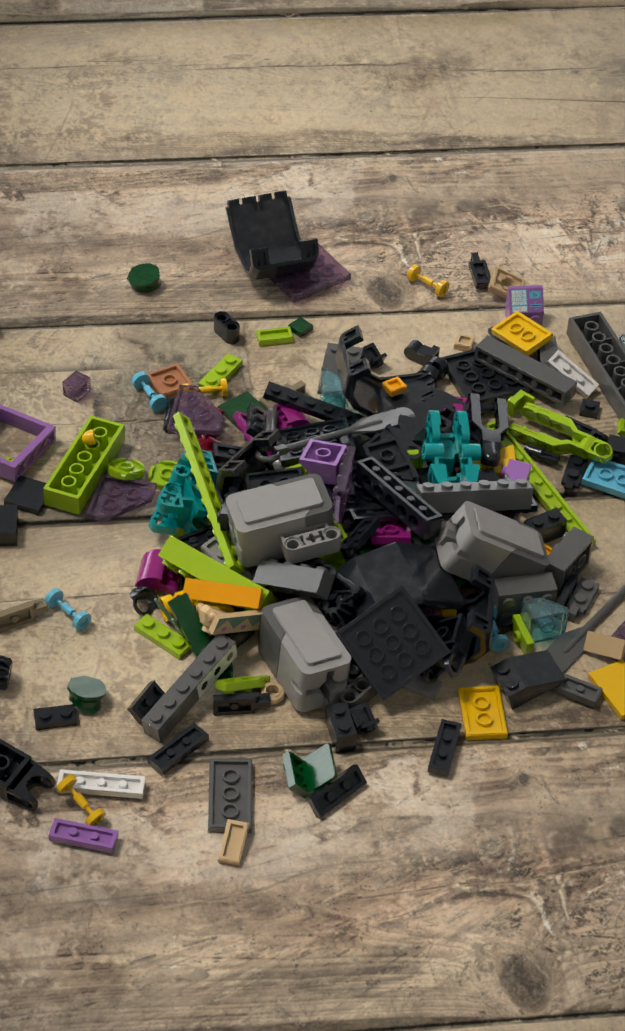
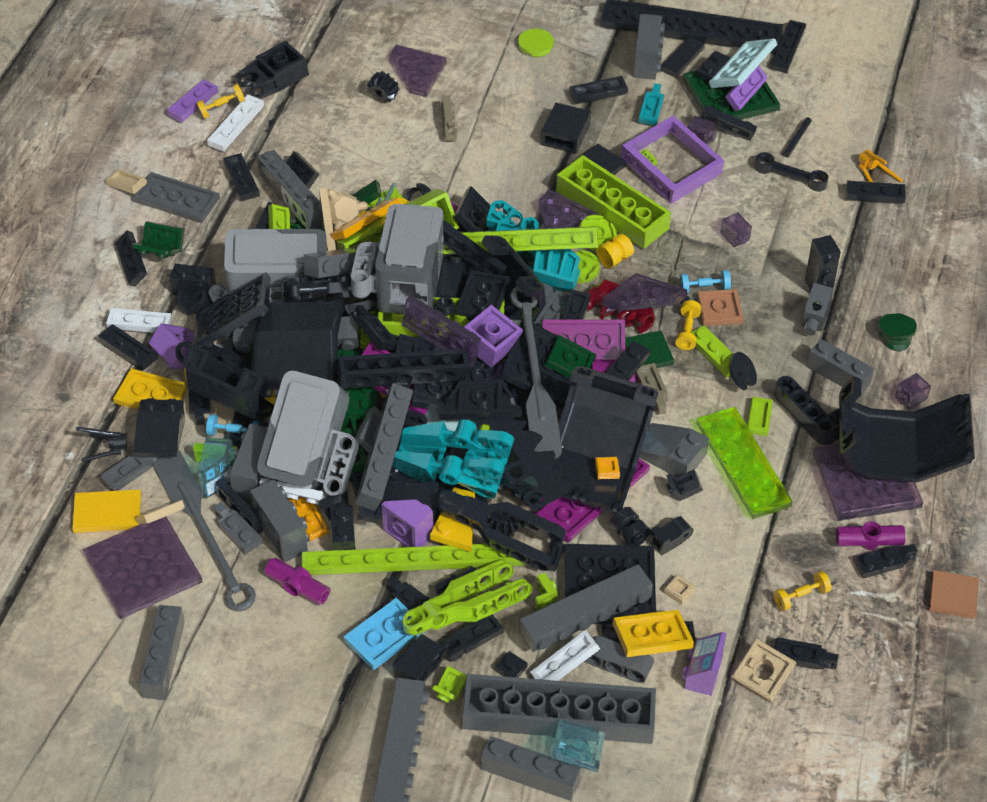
camera: 115 degrees right, 5 degrees up
black plate [33,704,78,730] -> none
medium azure wheel [45,588,92,631] -> none
hat [67,676,106,714] -> none
yellow hinge [82,430,96,445] -> none
black beam [214,311,240,344] -> none
black plate [246,403,266,437] -> none
dark grey axle [266,407,278,430] -> none
dark green tile [288,317,313,338] -> none
none -> black plant [76,427,127,462]
none -> white plate [106,308,172,333]
none -> medium lavender slope [149,323,194,369]
none -> black hinge [188,389,211,425]
none -> magenta piece [264,557,331,605]
none -> black tile [454,186,497,232]
none -> dark green tile [545,335,595,378]
none -> yellow wheel [596,233,634,269]
none -> clear neon green plate [696,407,793,519]
none -> black piece [729,352,757,390]
none -> black beam [775,376,840,445]
none -> dark grey torso [802,283,833,335]
none -> black brick [805,235,841,291]
none -> dark grey brick [807,339,874,394]
none -> magenta piece [836,521,906,550]
none -> black hinge [854,544,918,579]
none -> clear purple brick [895,373,931,410]
none -> nougat tile [929,570,979,619]

